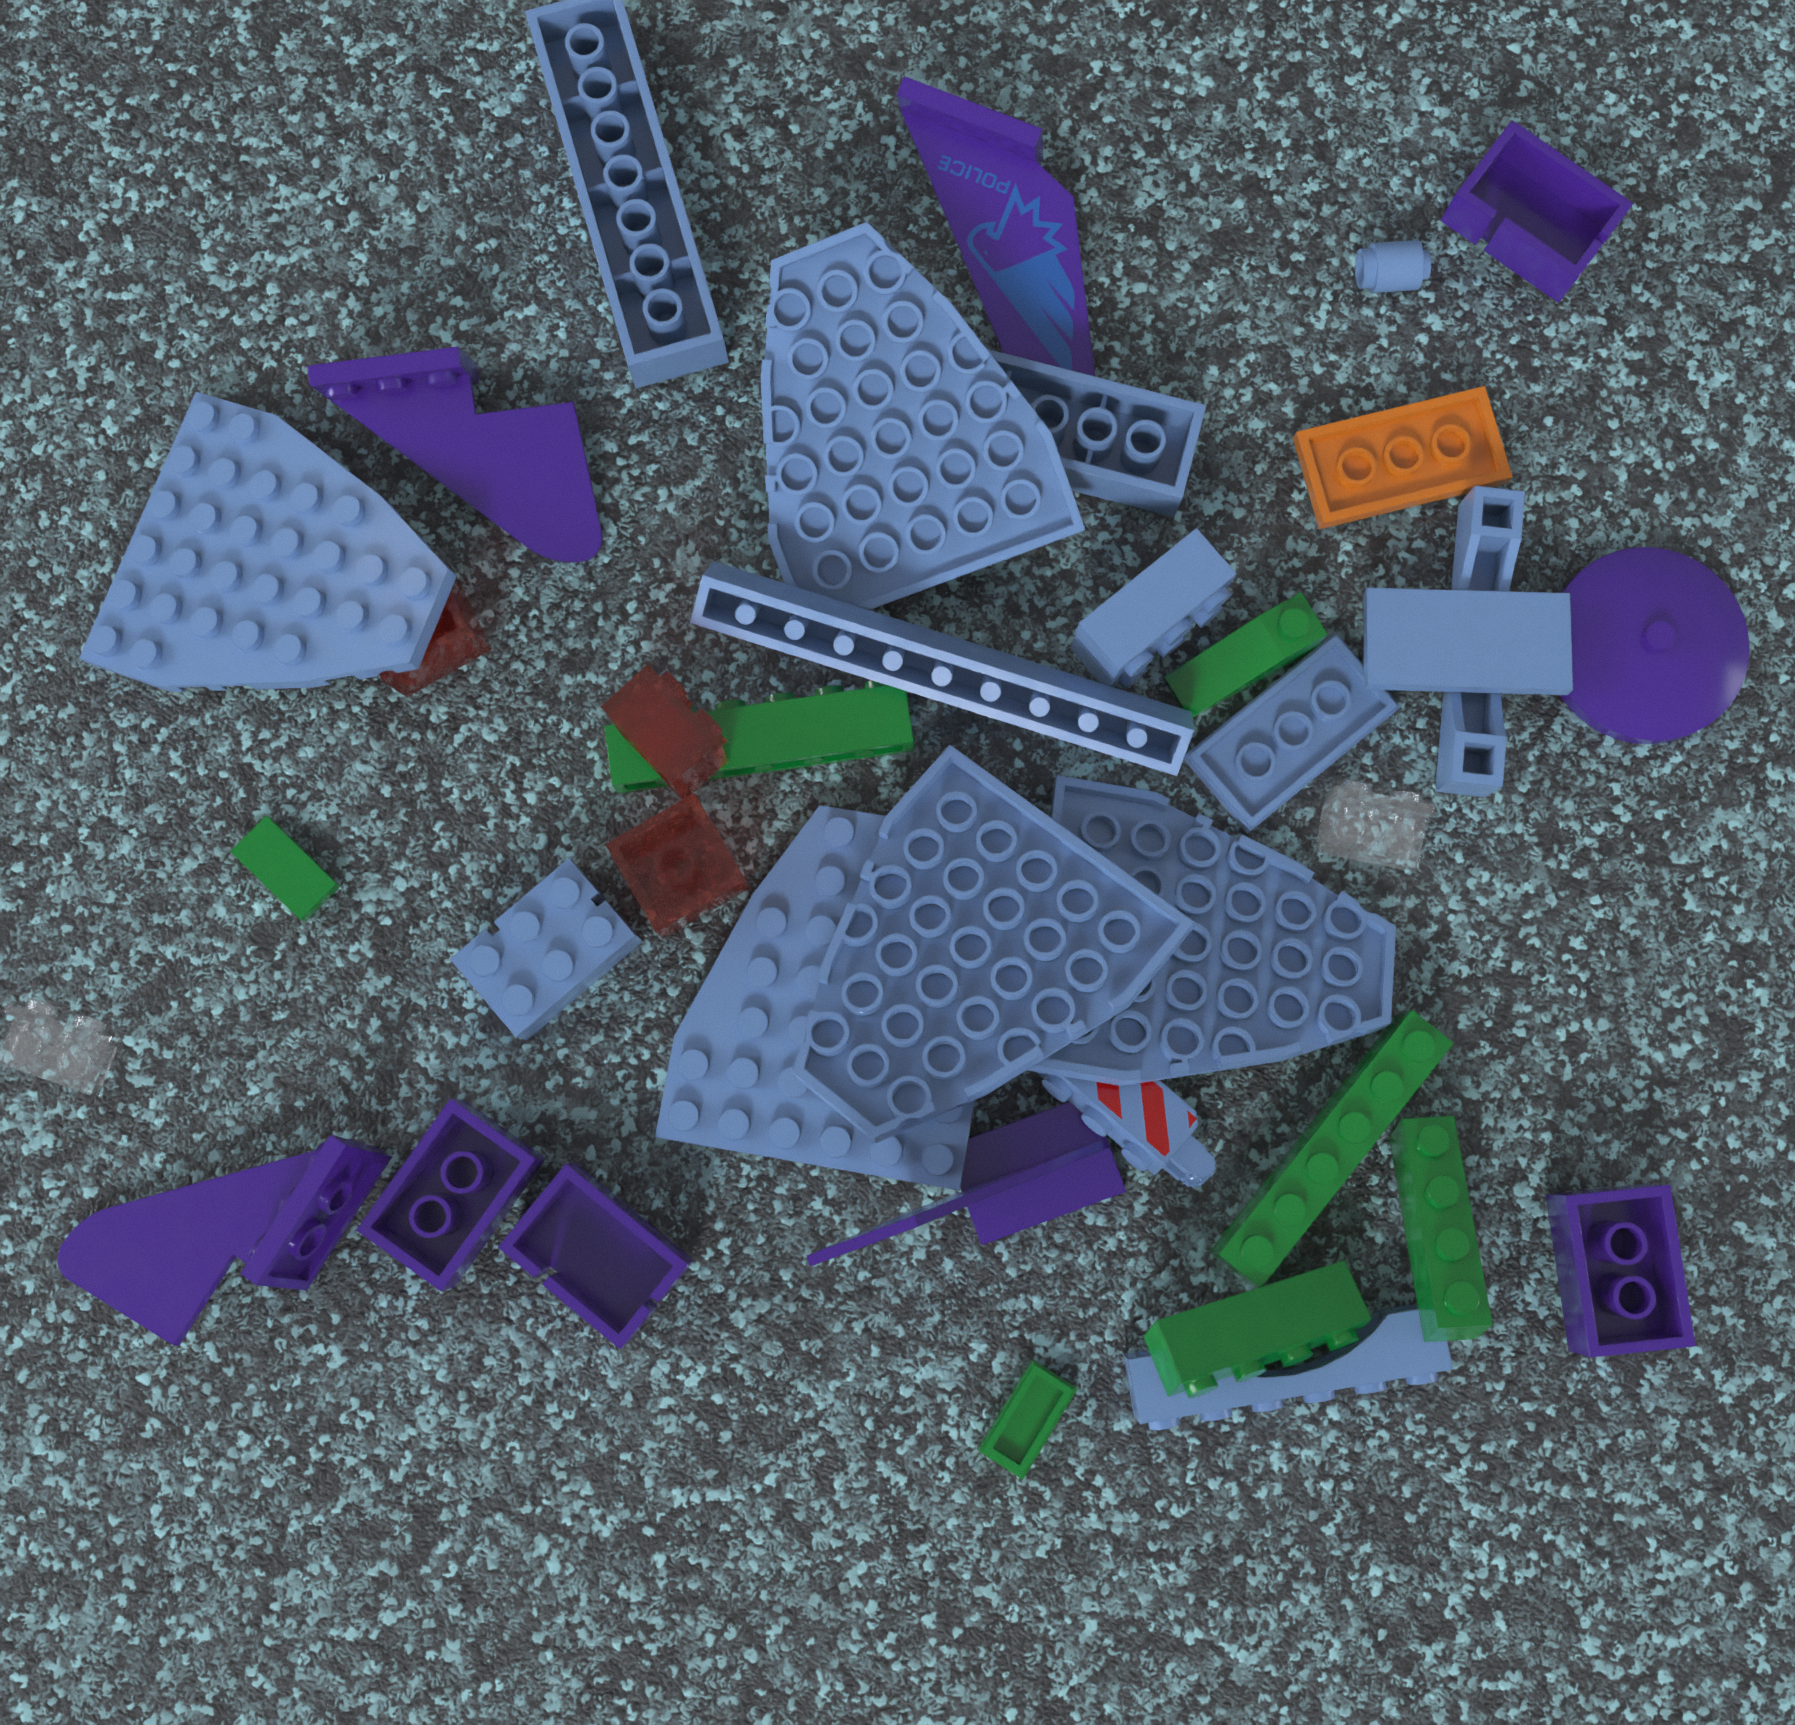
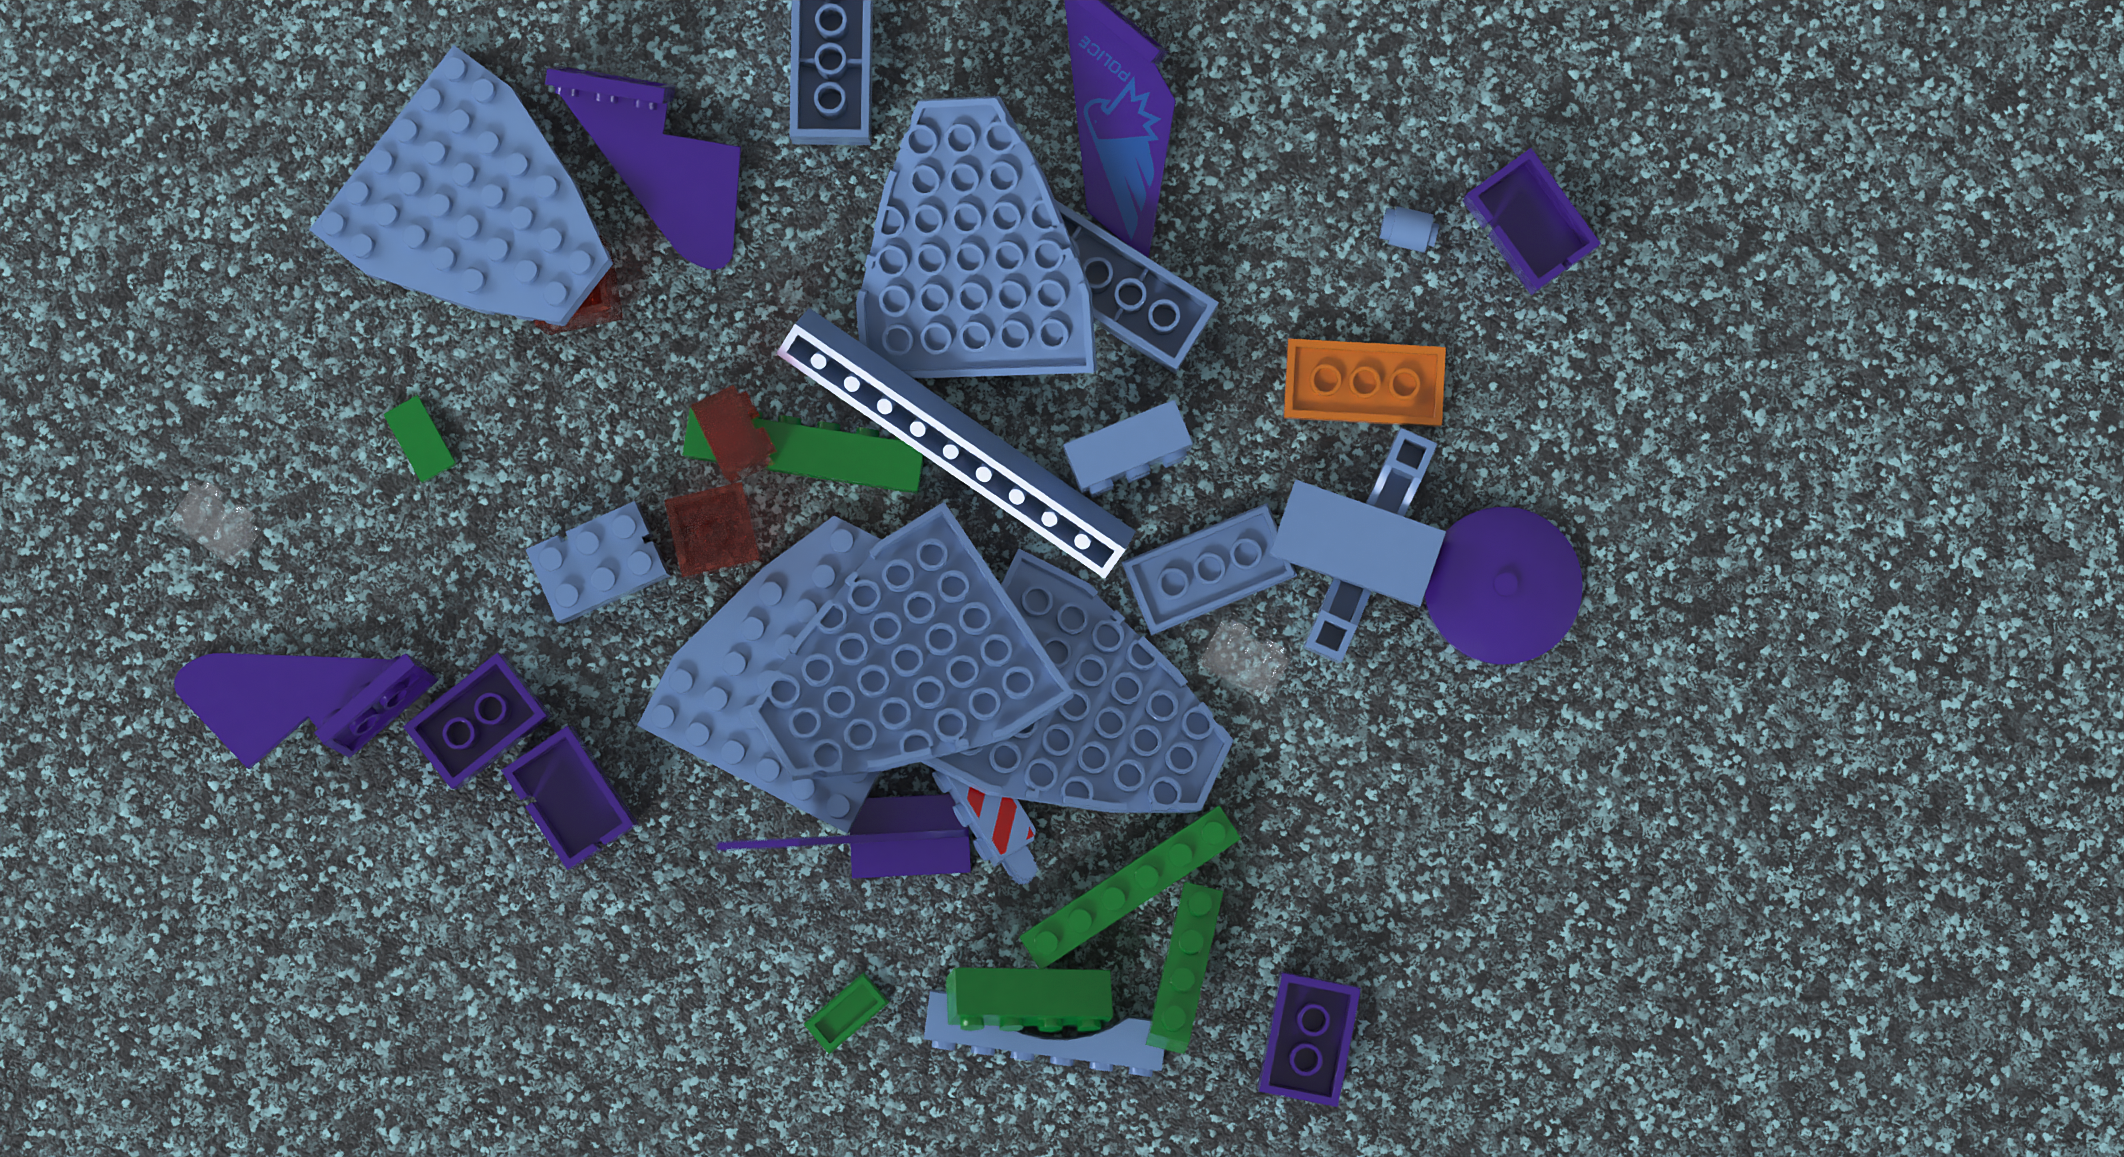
camera: 20 degrees right, 5 degrees up
green slope [1164,592,1328,718] -> none

